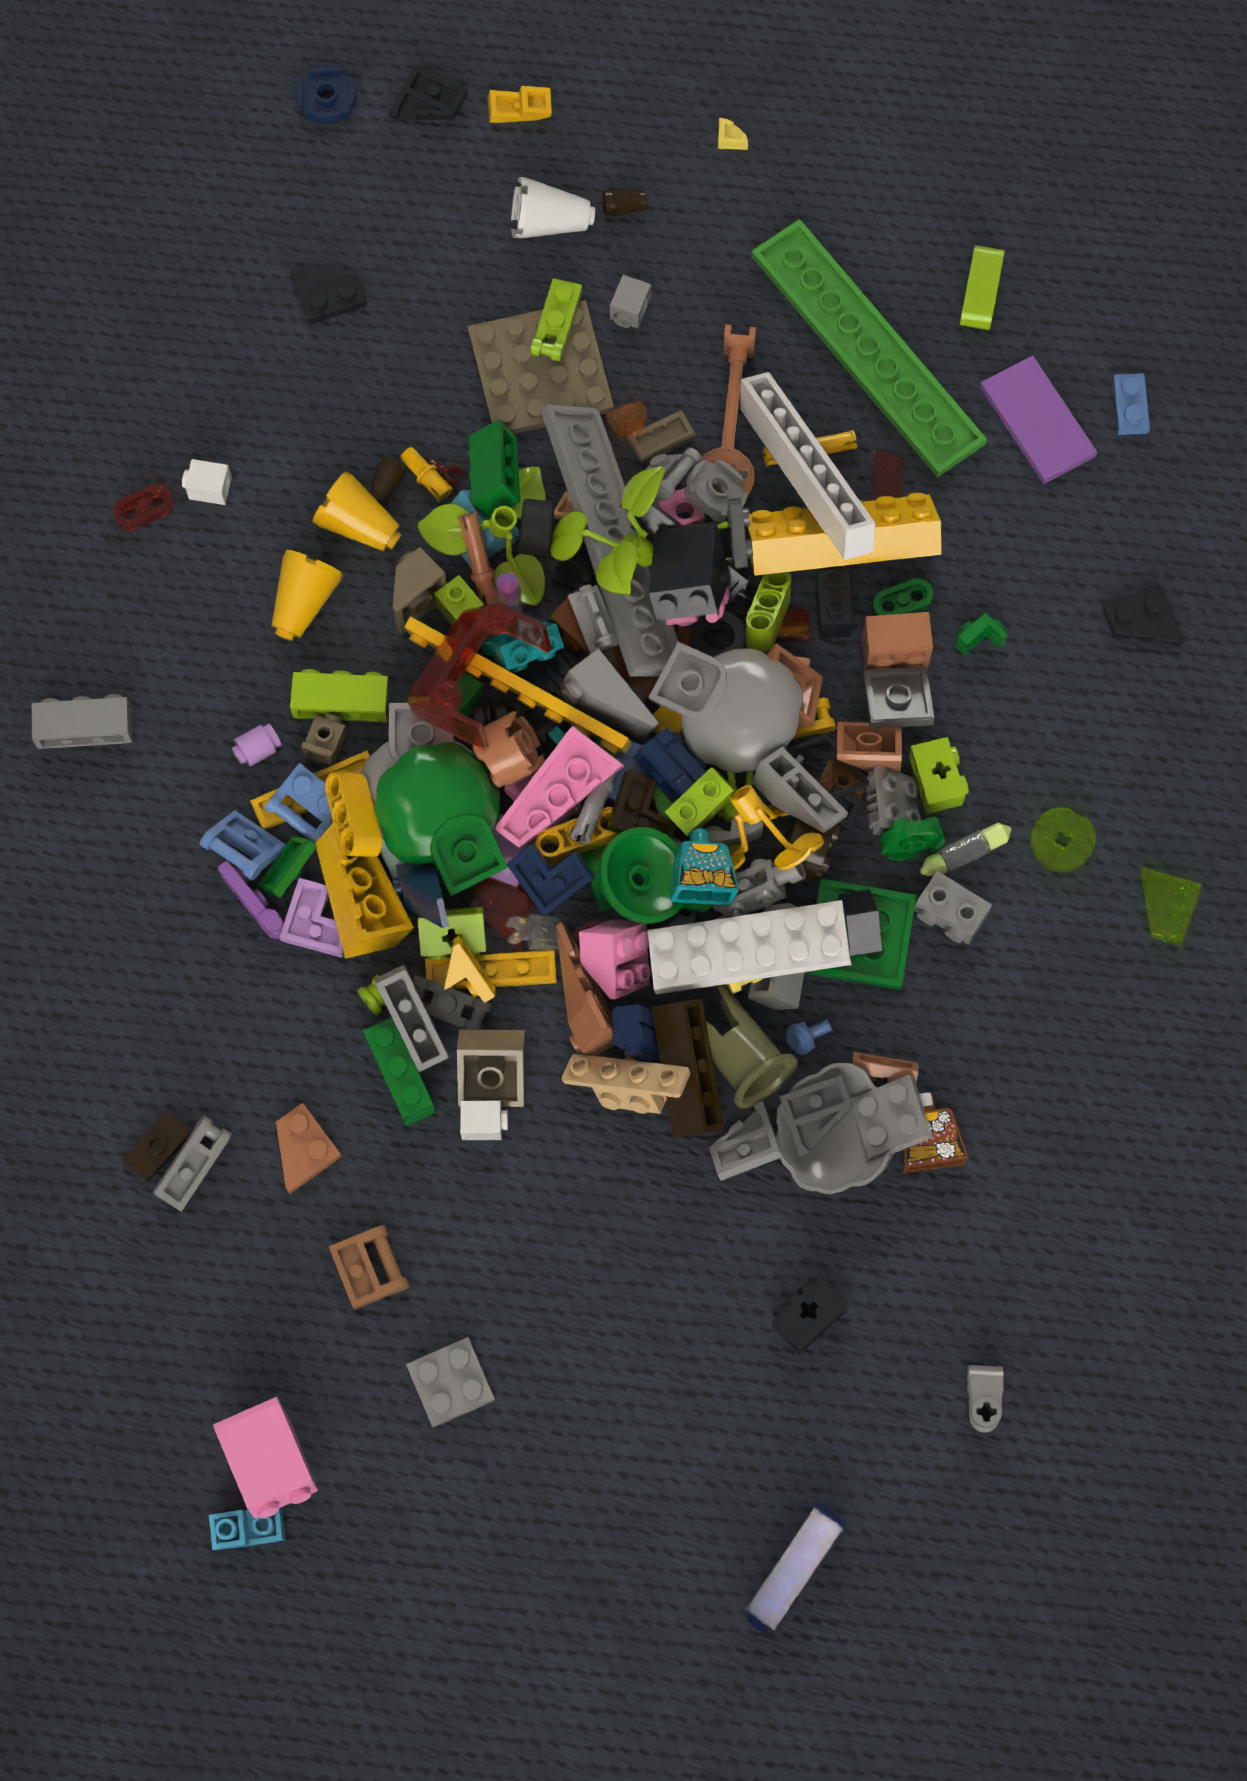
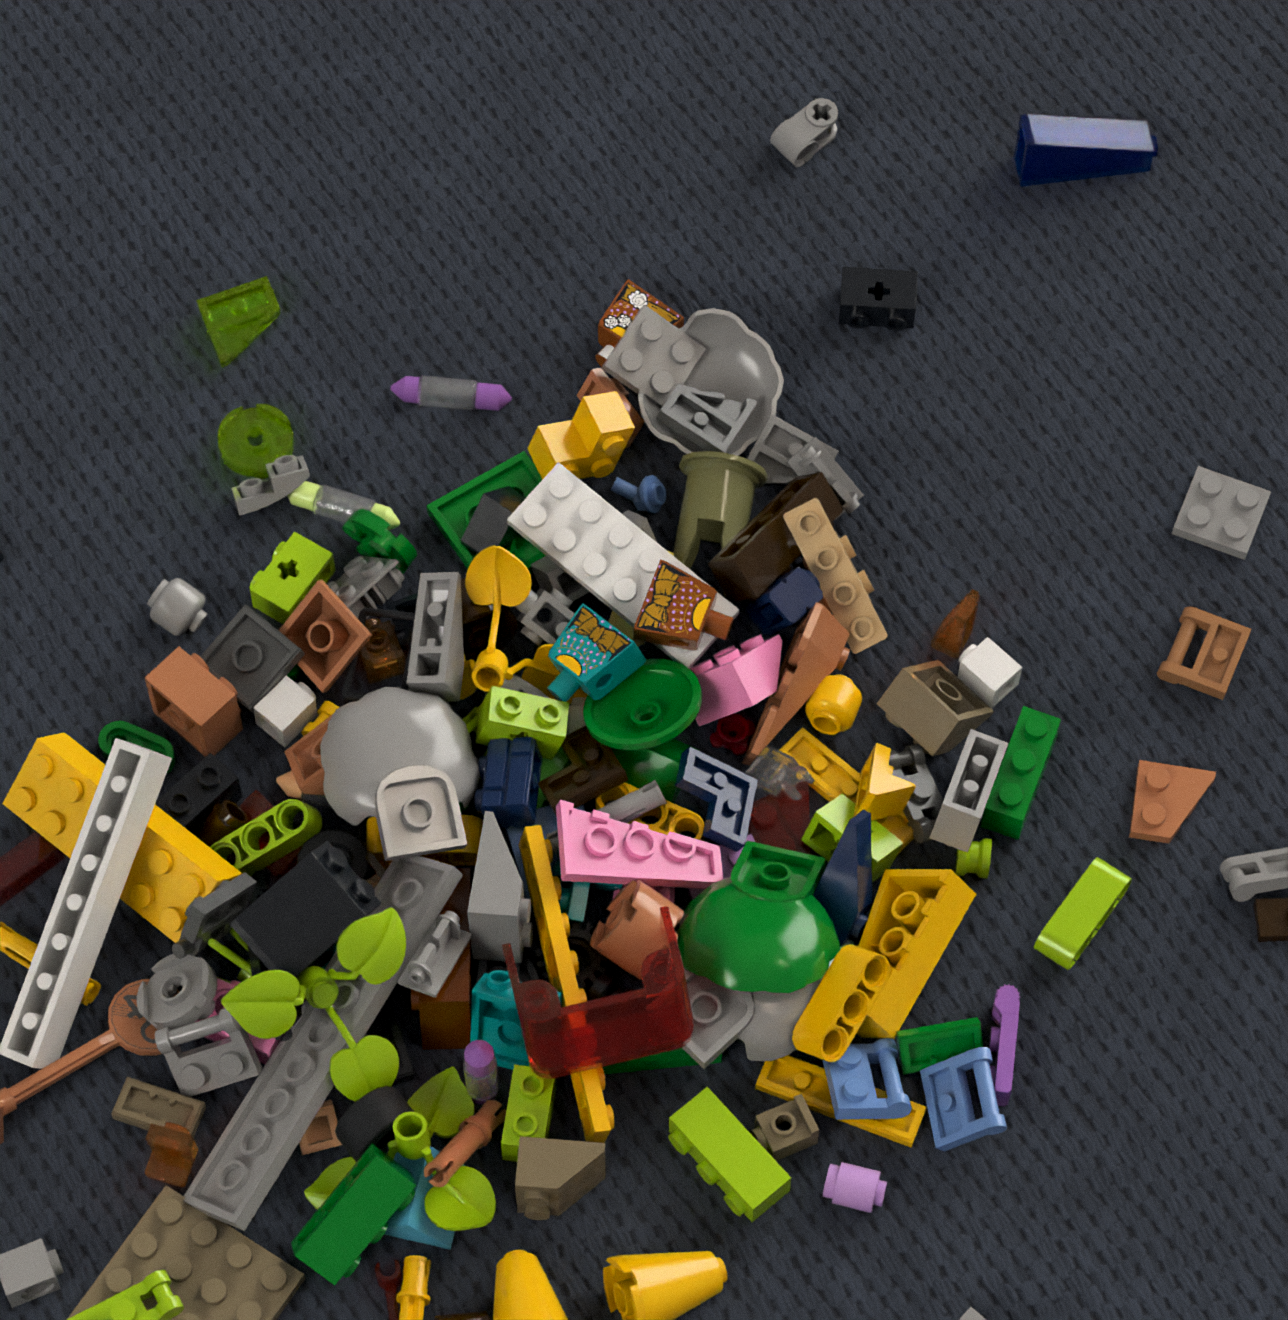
camera: 135 degrees left, 10 degrees down
lavender plate [279,878,344,958] -> none
light grey brick [914,871,992,945] -> none
green bracket [955,613,1007,655] -> none
none -> light grey head [147,578,208,636]
none -> dark brown cone [196,800,249,847]
none -> light grey slope [231,455,310,516]
none -> white brick [253,675,318,747]
none -> piece [391,375,512,411]
none -> yellow brick [527,391,635,480]
none -> torso [633,559,734,651]
none -> light grey hinge [787,437,864,520]
none -> yellow head [805,674,862,735]
none -> clear orange slope [930,589,980,659]
none -> lime beam [1034,857,1132,970]

